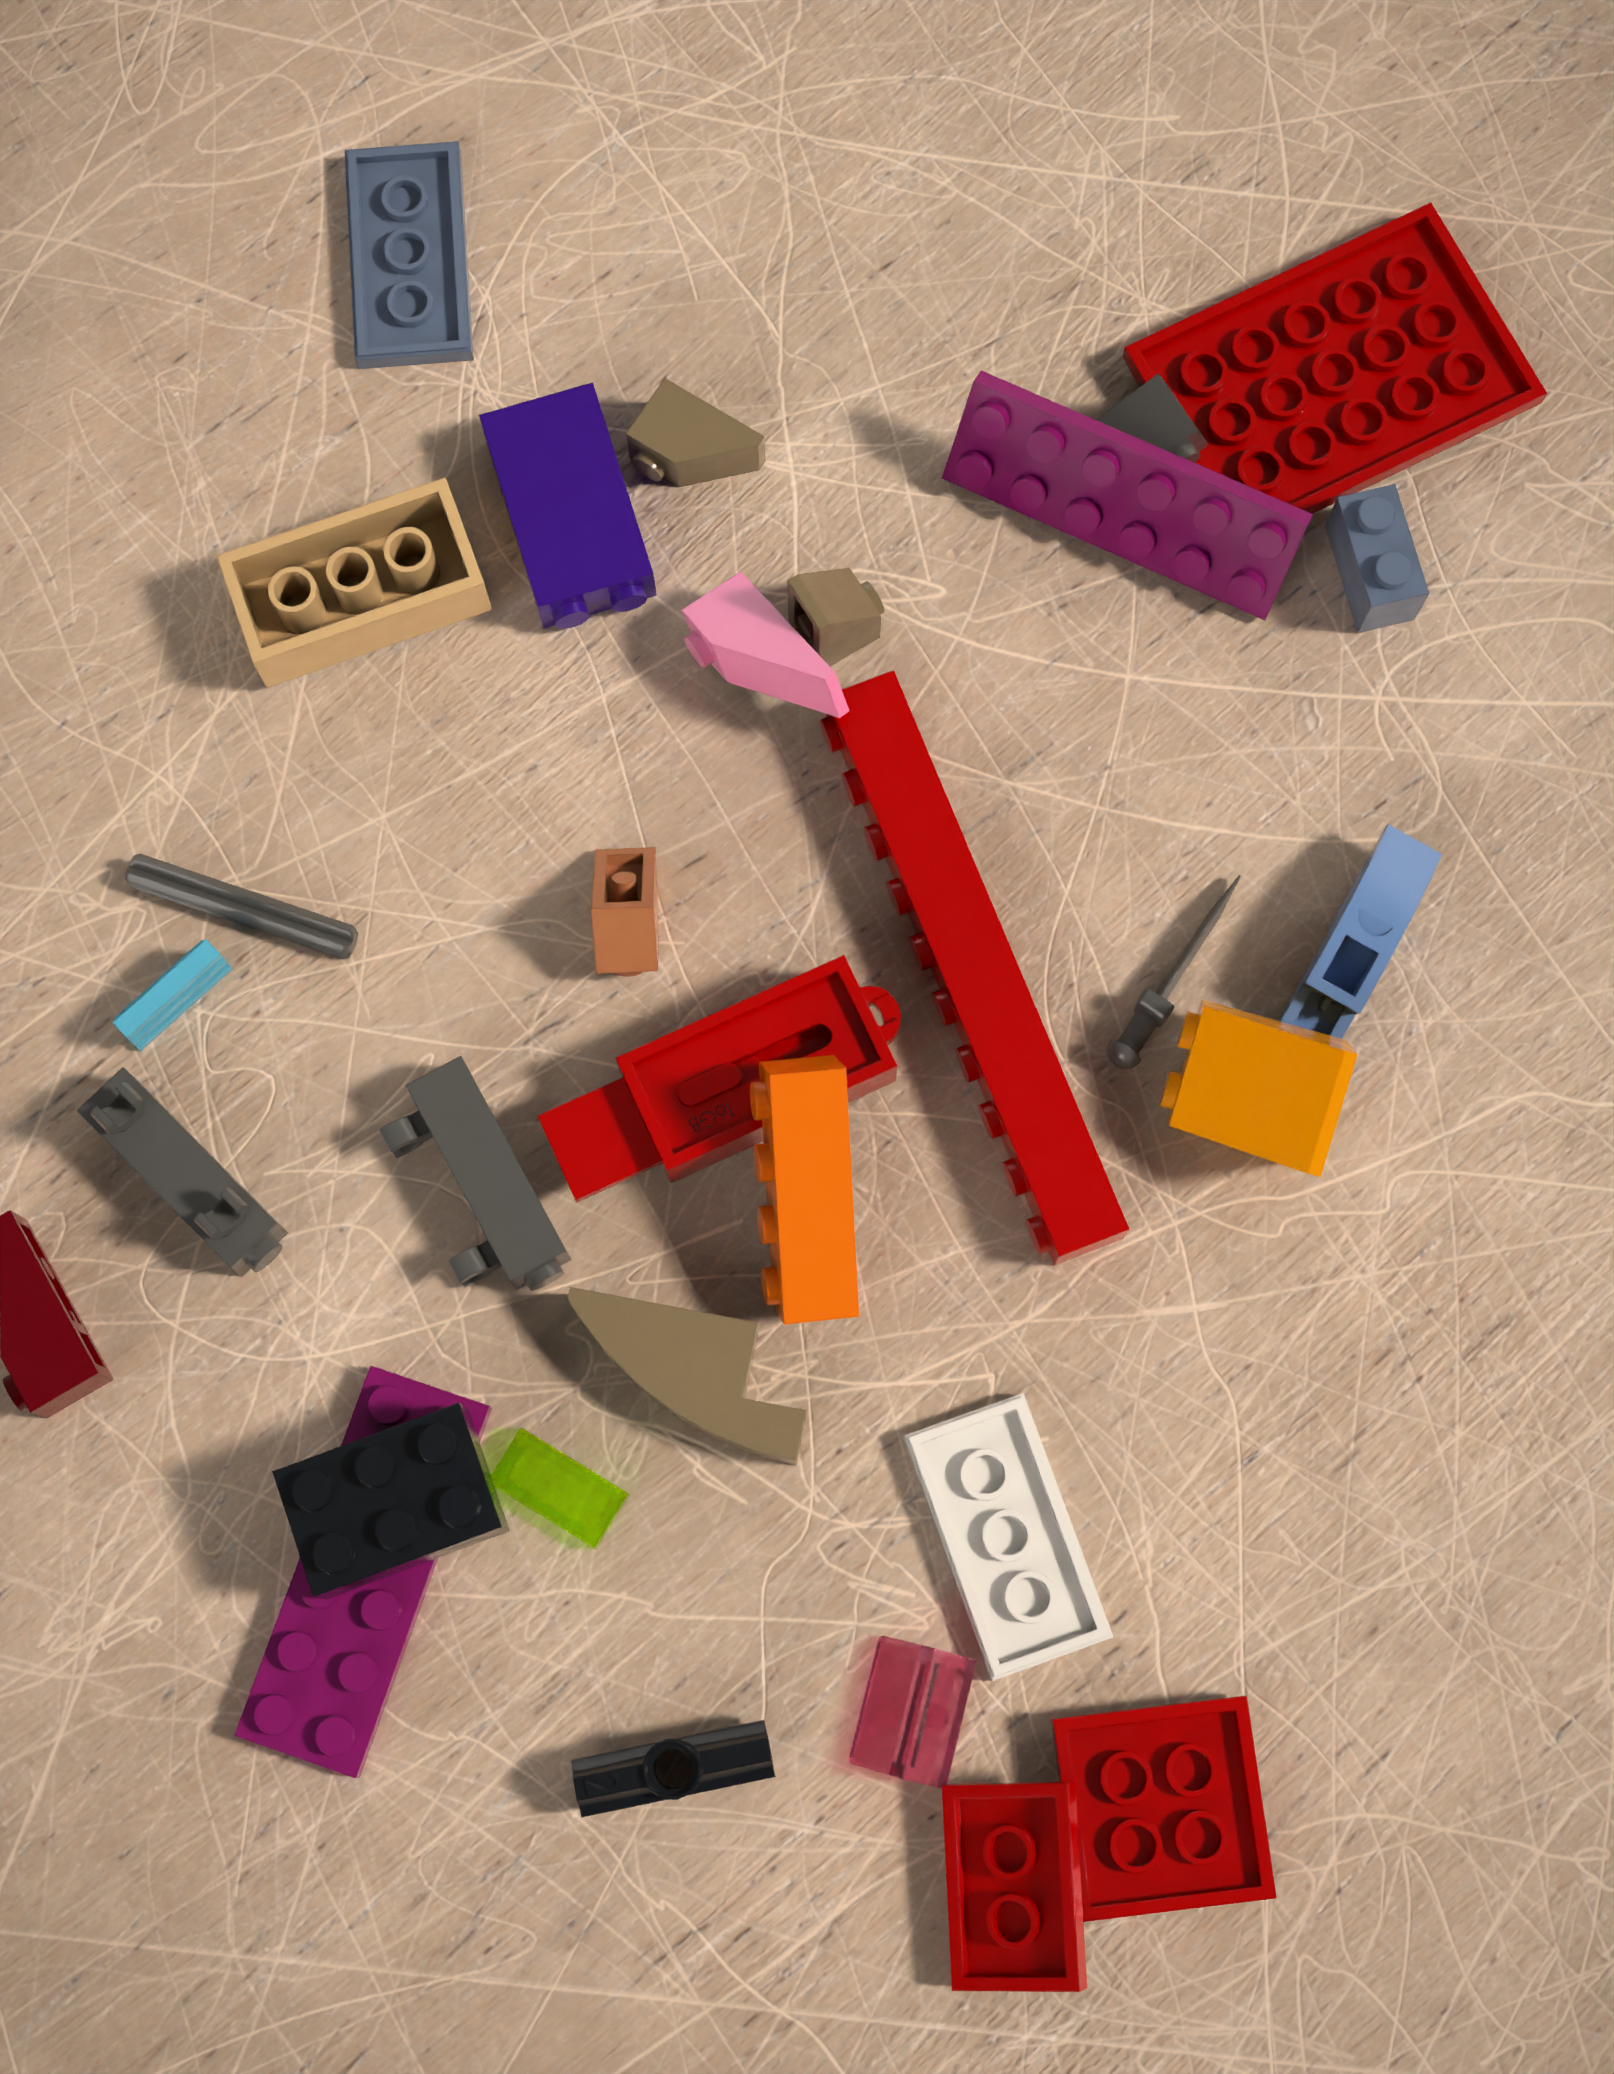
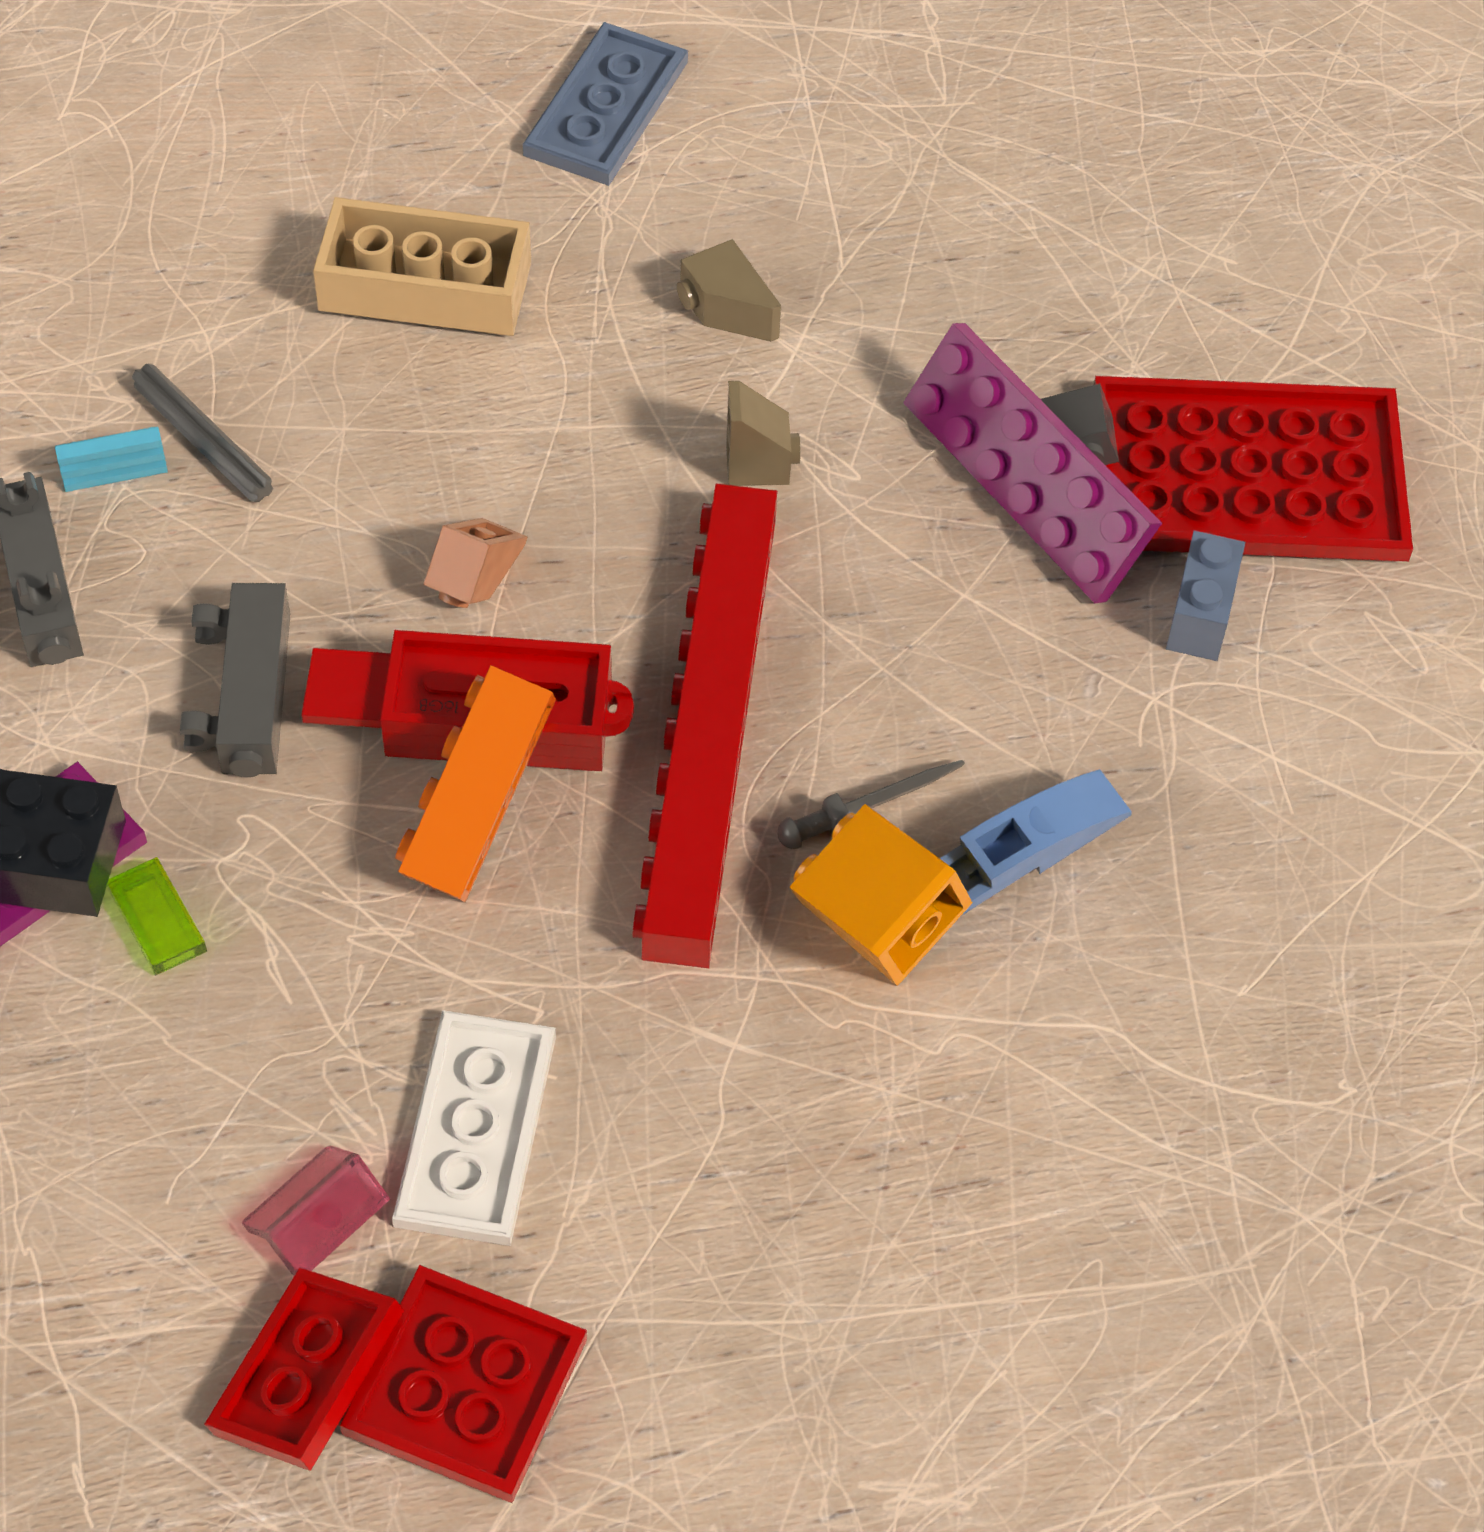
camera: 25 degrees right, 20 degrees down
dark purple brick [479,382,657,629] -> none
dark tan slope [568,1287,806,1466] -> none
black piece [571,1720,776,1818] -> none
bright pink slope [681,571,849,718] -> none

